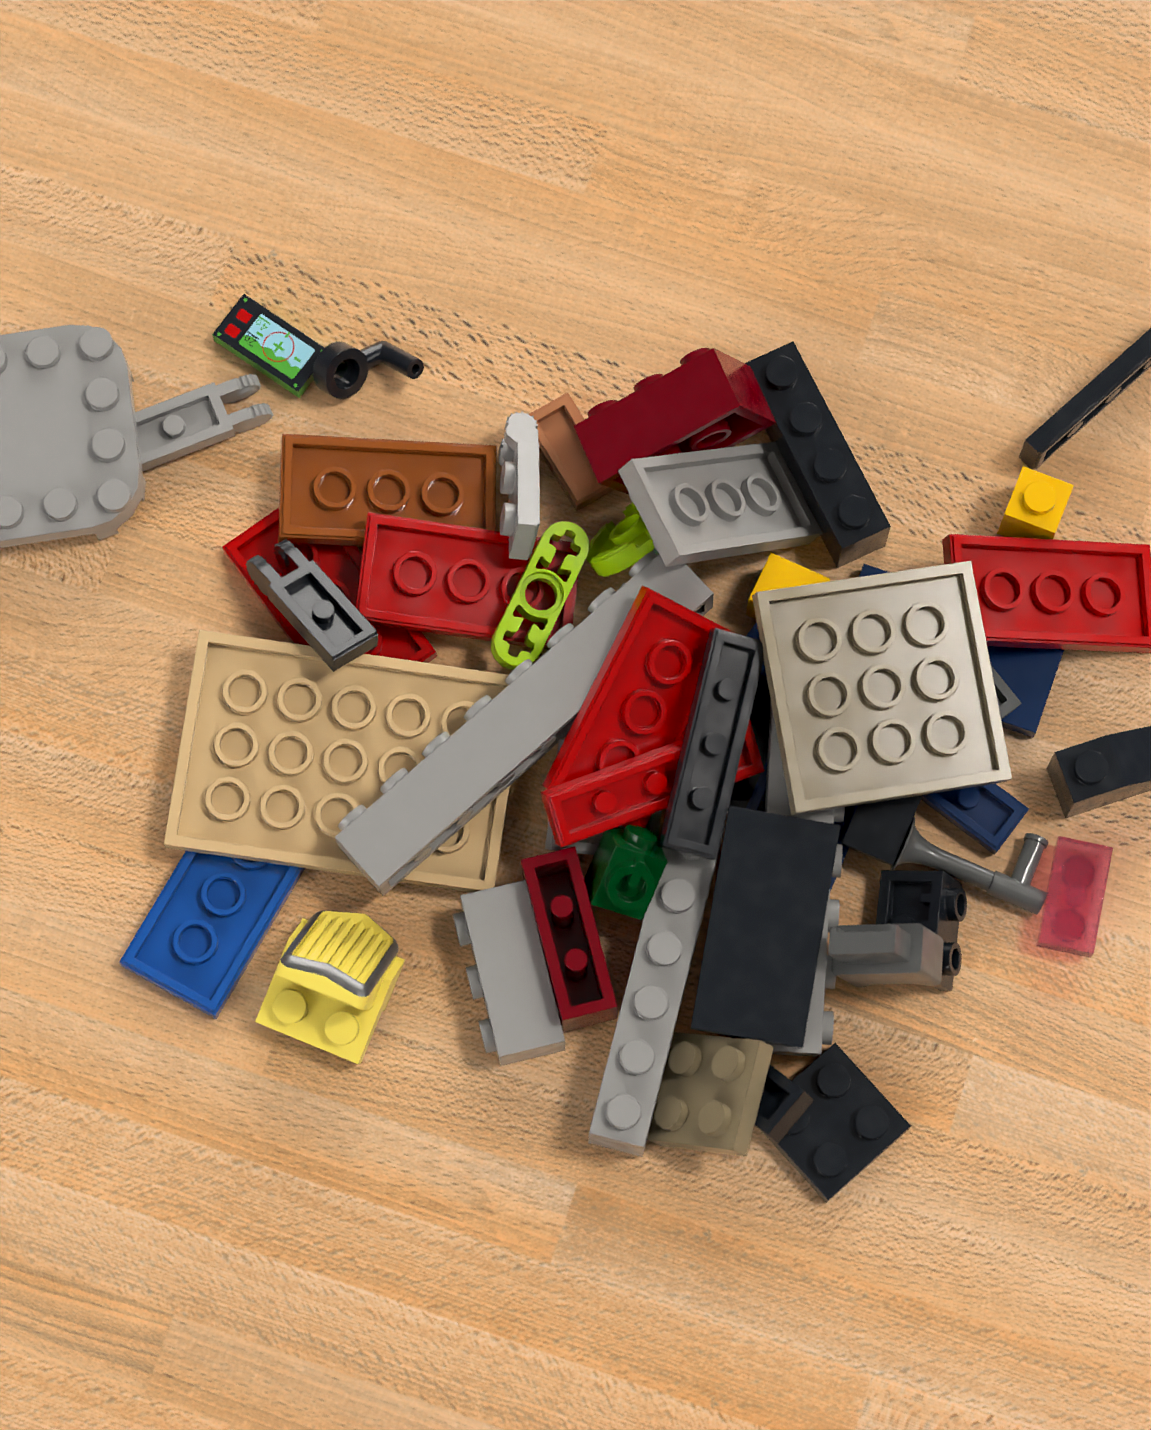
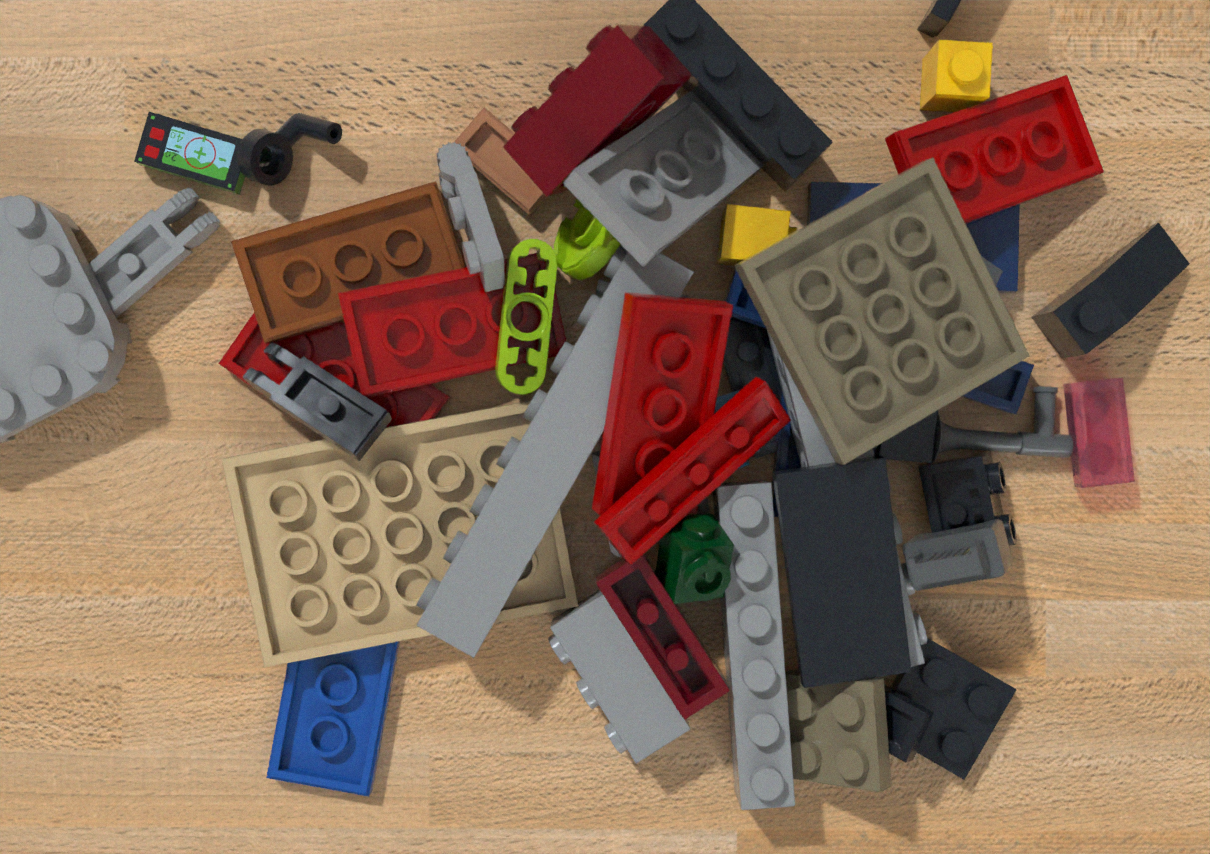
camera: 20 degrees left, 15 degrees up
light yellow piece [255,910,405,1064] -> none
black tile [658,628,764,860] -> none

